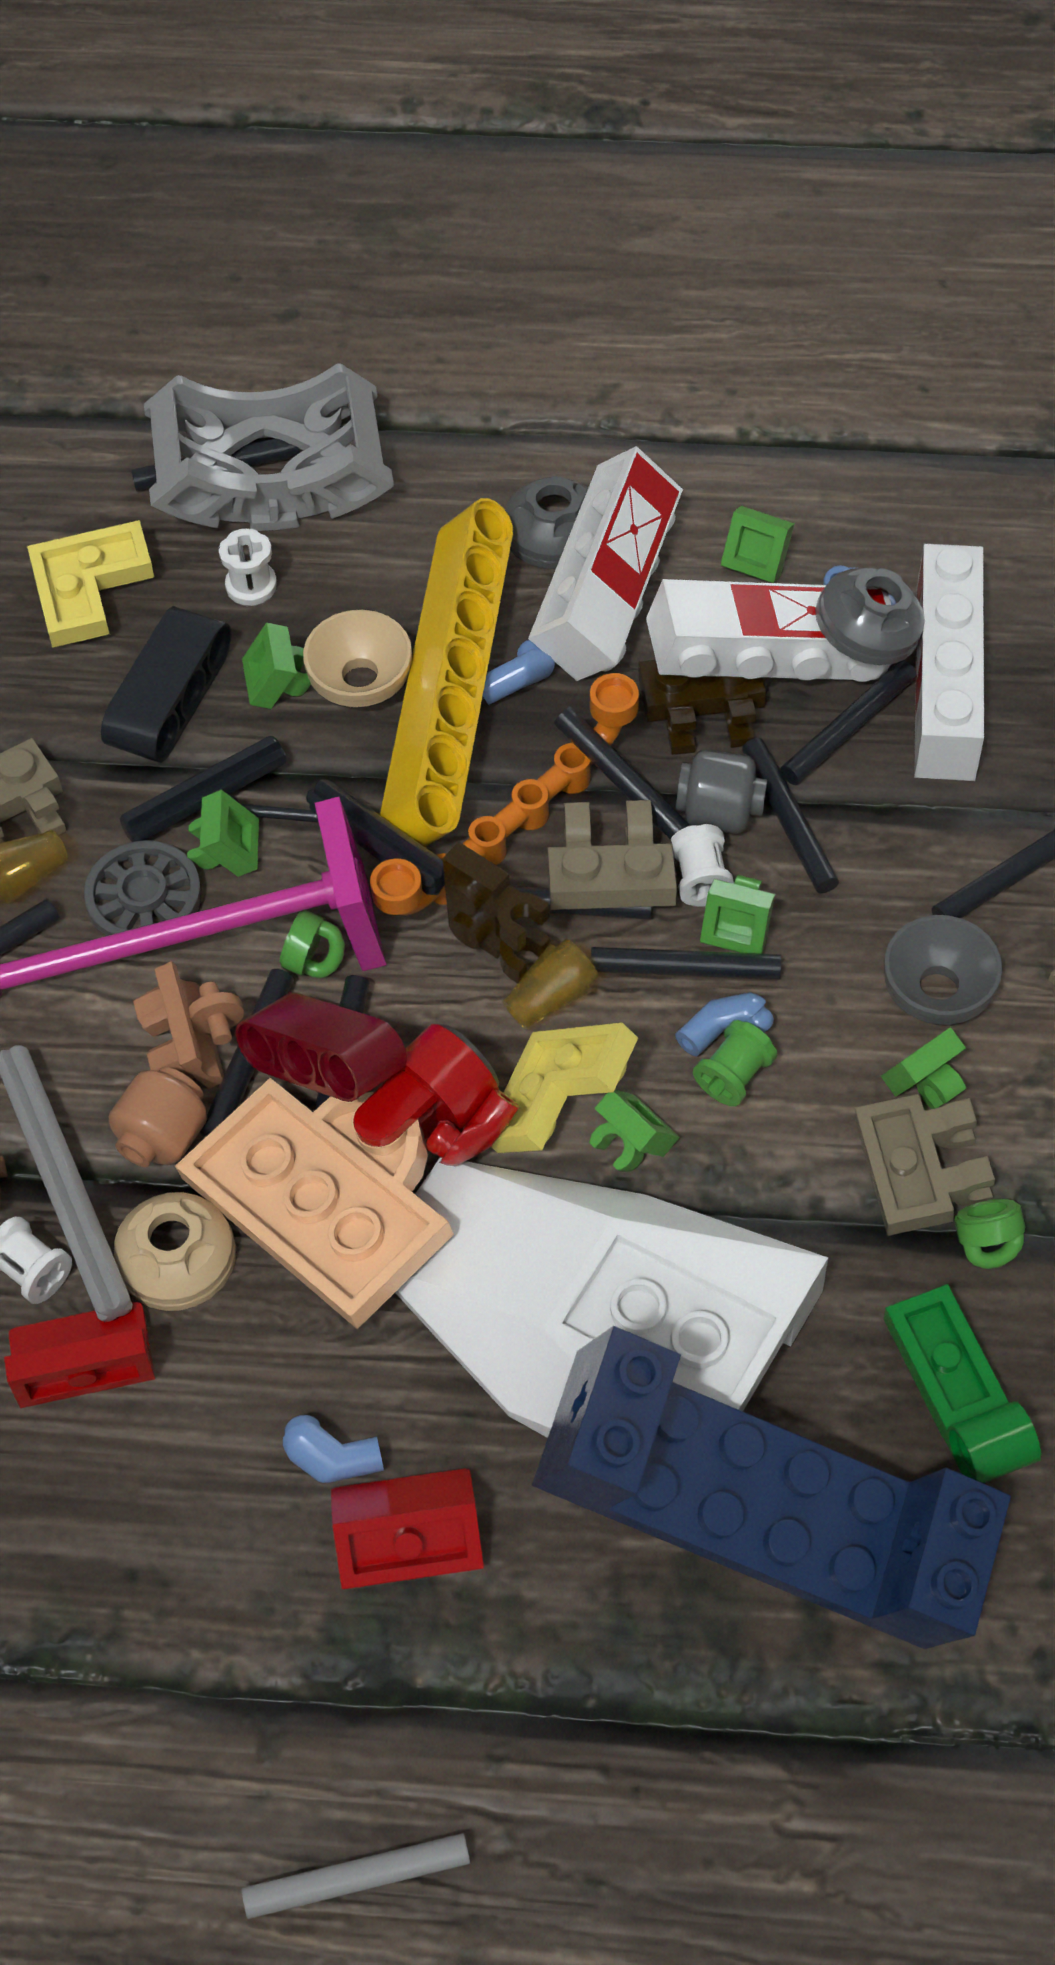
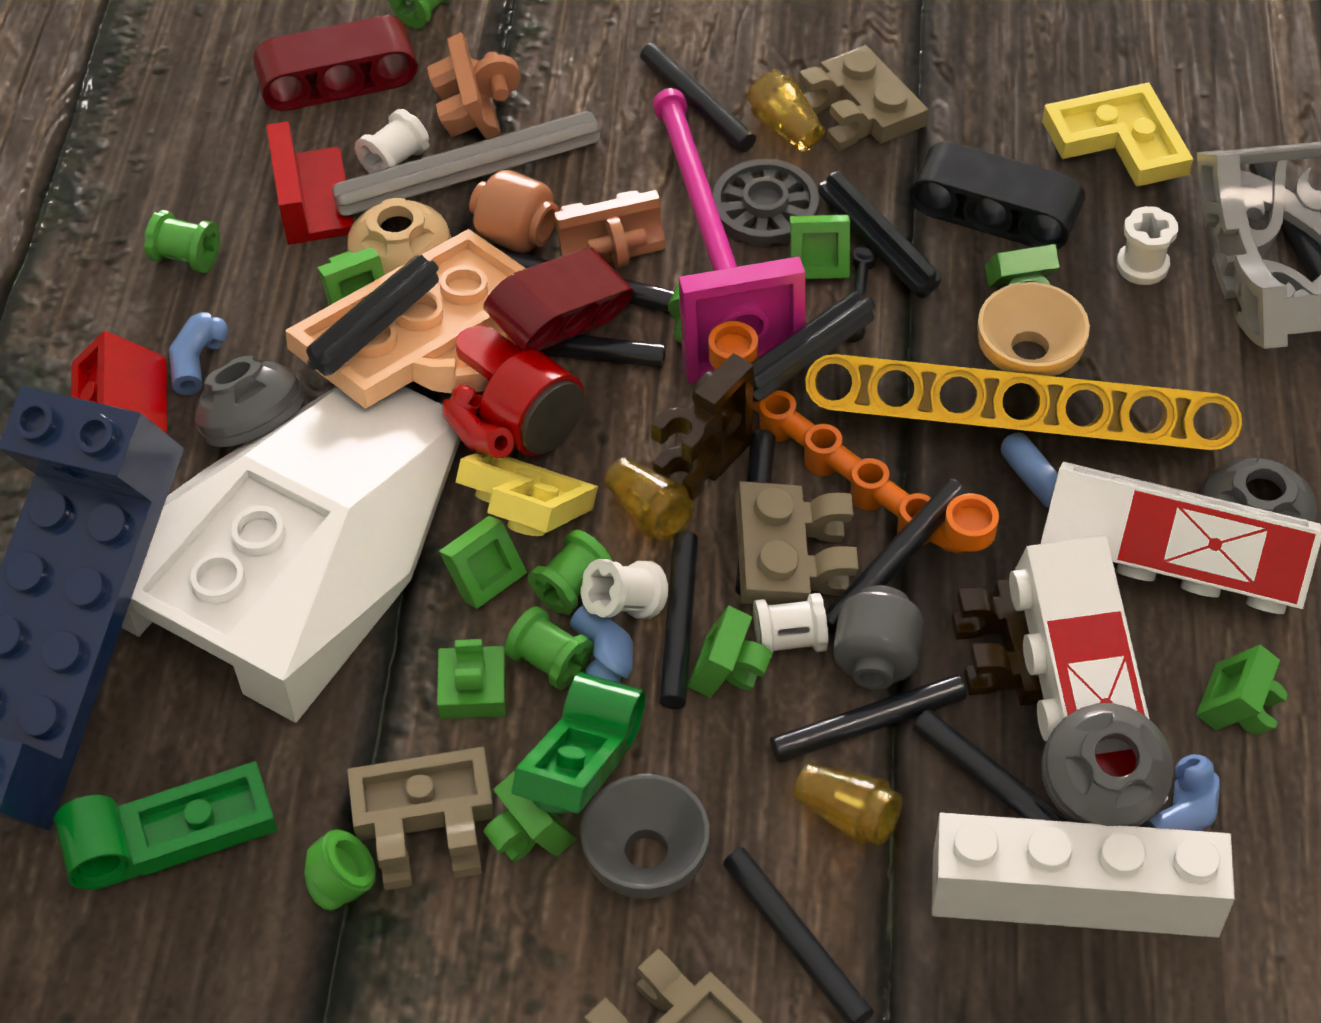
camera: 90 degrees right, 5 degrees down
none -> bright green bush [144,210,220,273]
none -> dark grey piece [194,355,305,447]
none -> black axle [306,255,439,376]
none -> bright green tile [317,247,385,306]
none -> bright green tile [437,639,507,719]
none -> green plate [511,672,646,814]
none -> bright green bush [528,530,613,615]
none -> white bush [580,559,668,619]
none -> clear yellow cone [794,763,902,845]

